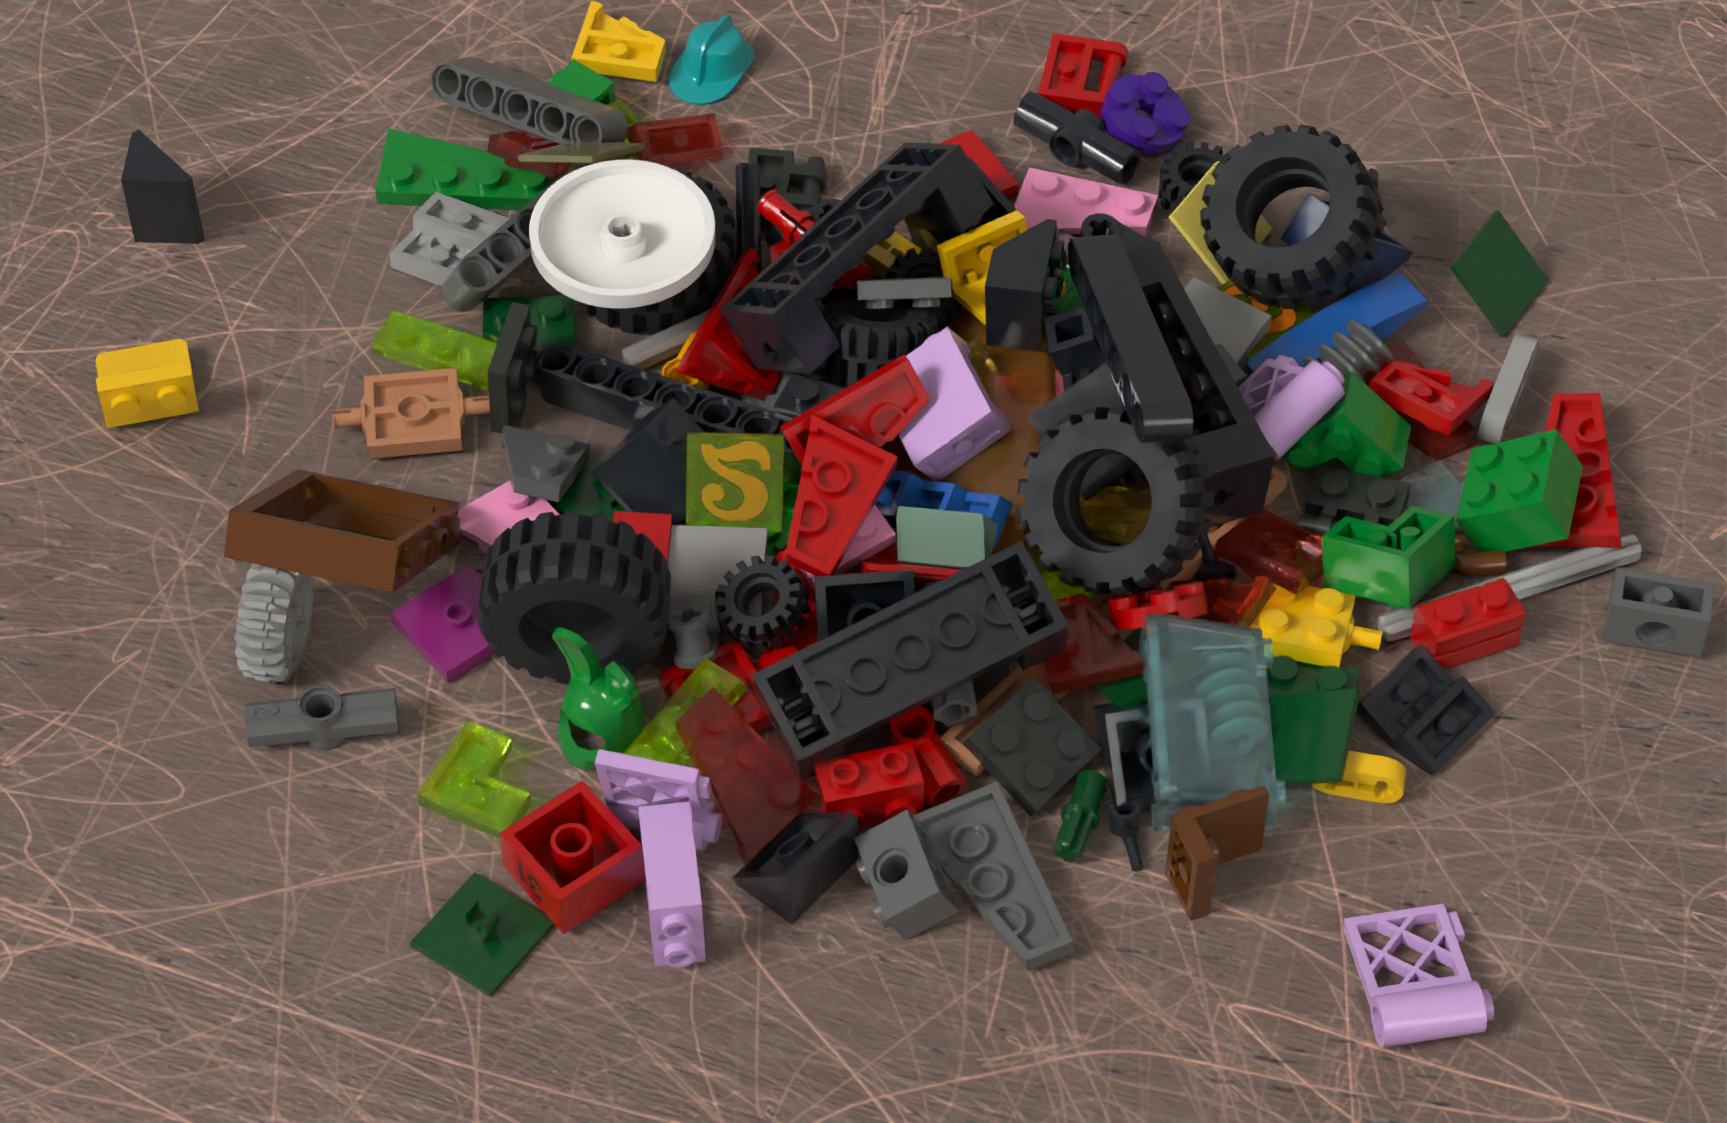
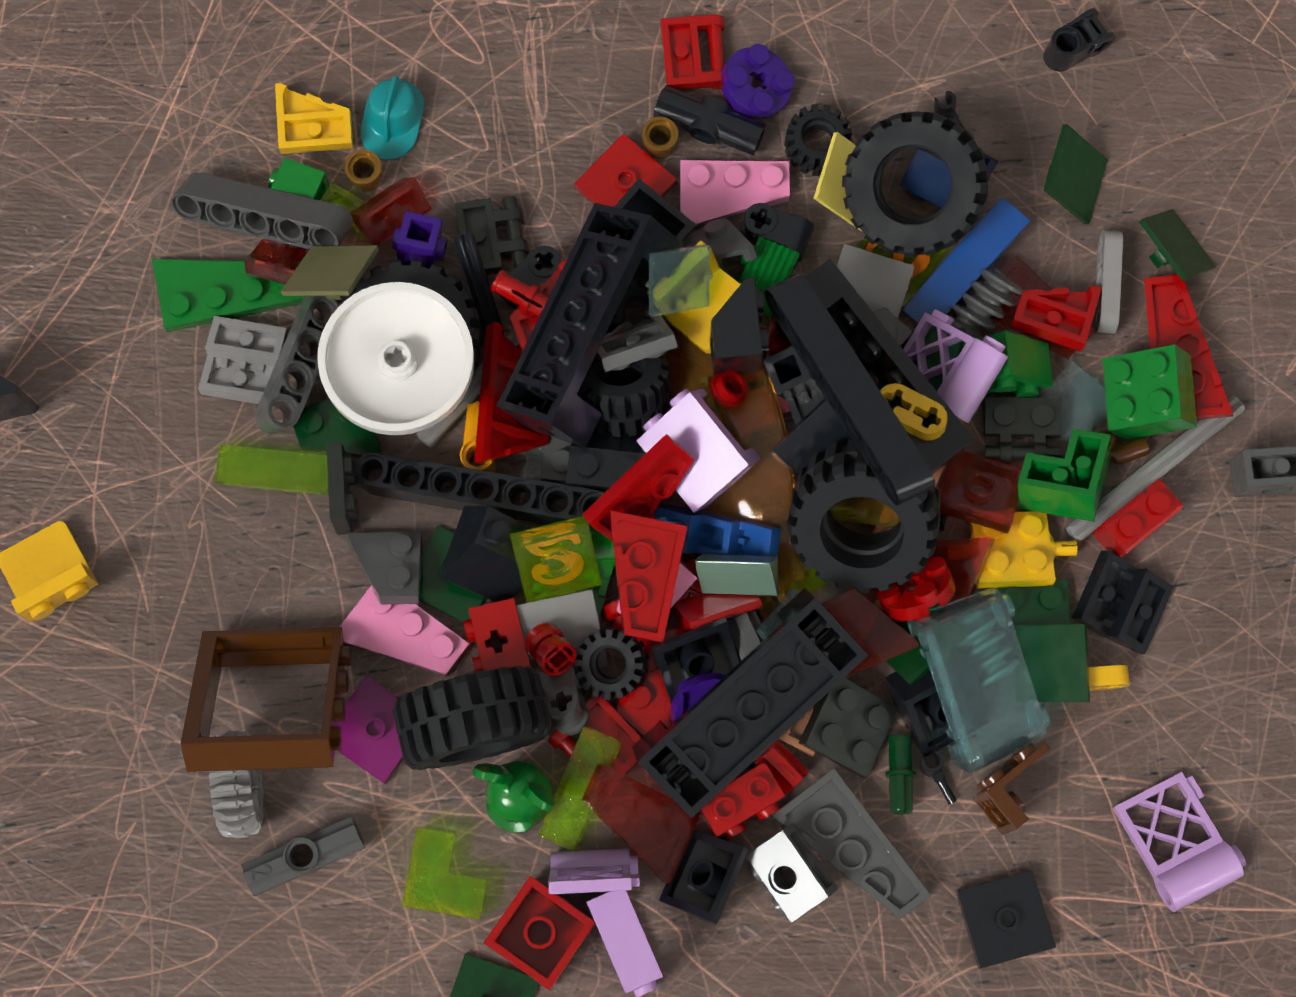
camera: 20 degrees left, 25 degrees up
nougat plate [332,368,490,459] -> none
none -> pearl gold piece [345,150,382,192]
none -> dark purple brick [392,211,448,269]
none -> red wheel [525,622,576,676]
none -> pearl gold piece [642,117,678,159]
none -> clear light blue piece [646,244,713,317]
none -> red plate [710,370,747,408]
none -> yellow beam [880,383,947,441]
none -> black plate [955,870,1056,969]
none -> black piece [1043,8,1116,72]
none -> dark green piece [1139,209,1216,281]

